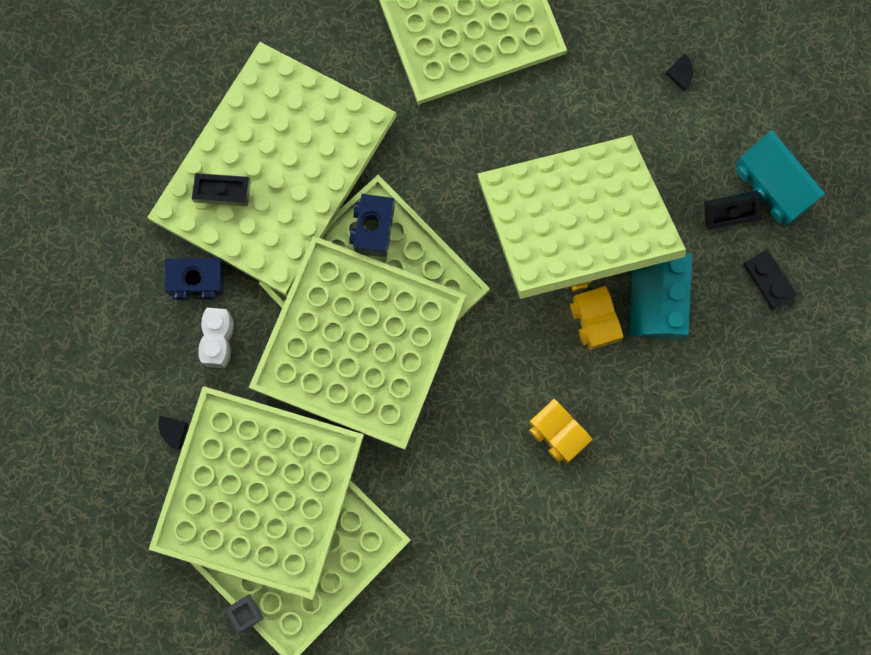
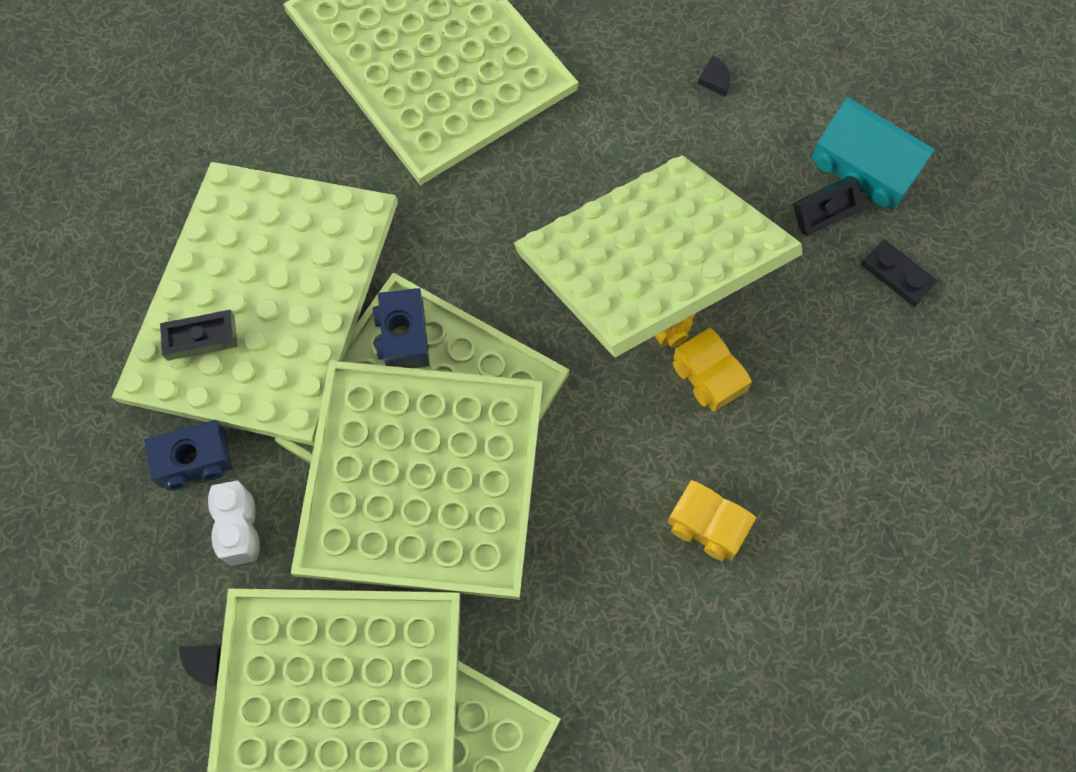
camera: 15 degrees left, 10 degrees down
teal slope [629,253,692,340] -> none

